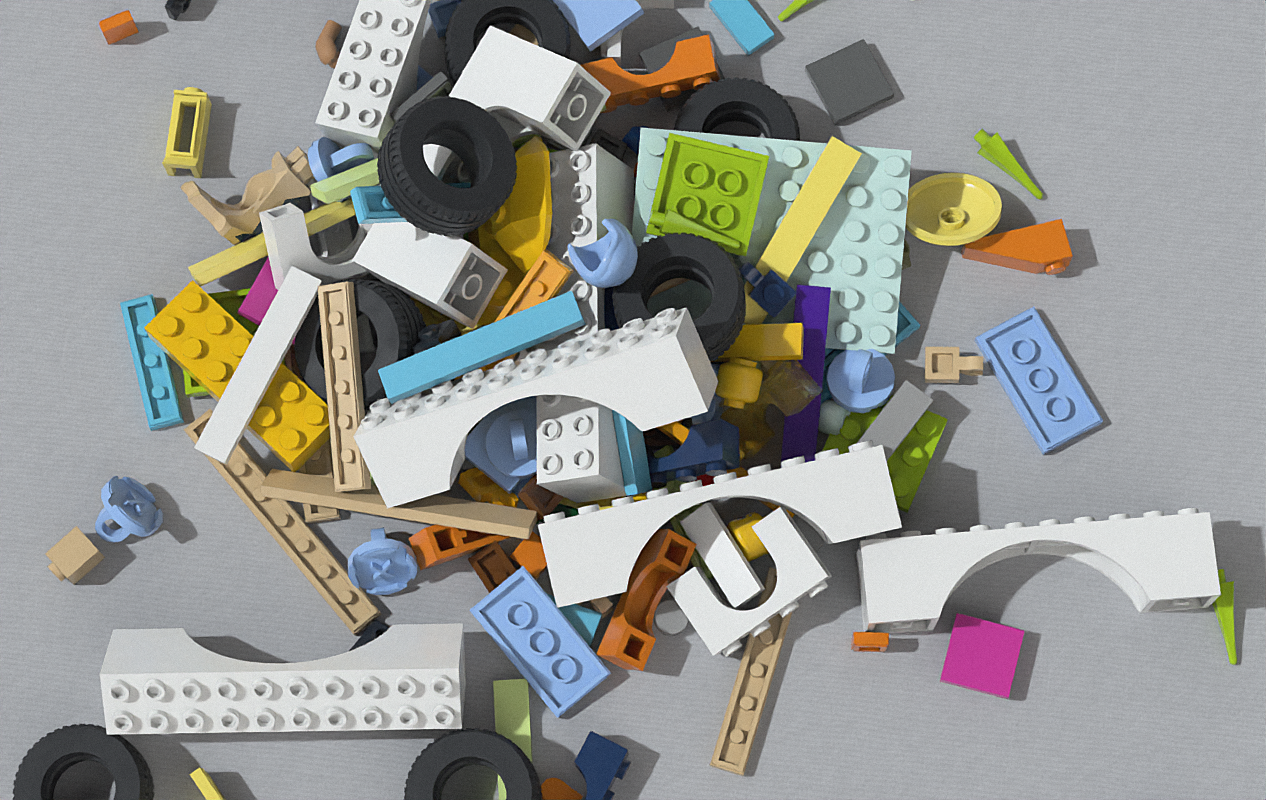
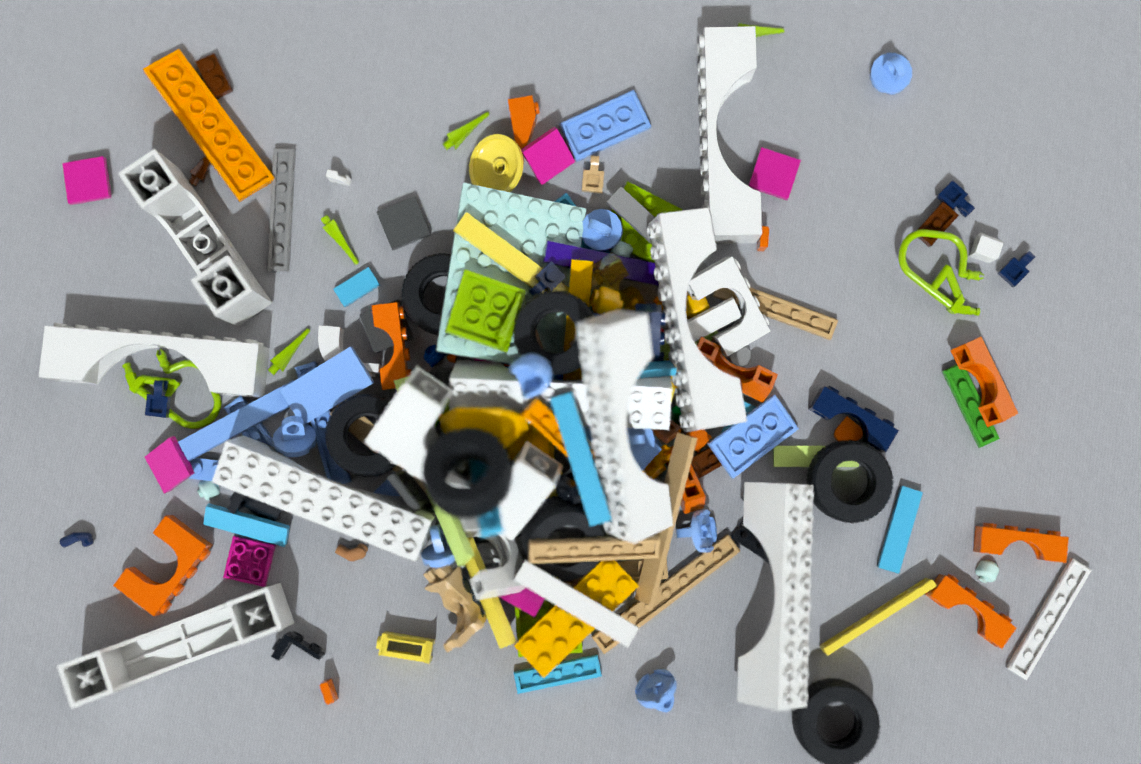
camera: 85 degrees left, 10 degrees up
tan brick [45,526,105,585] -> none
none -> dark pink tile [521,126,575,185]

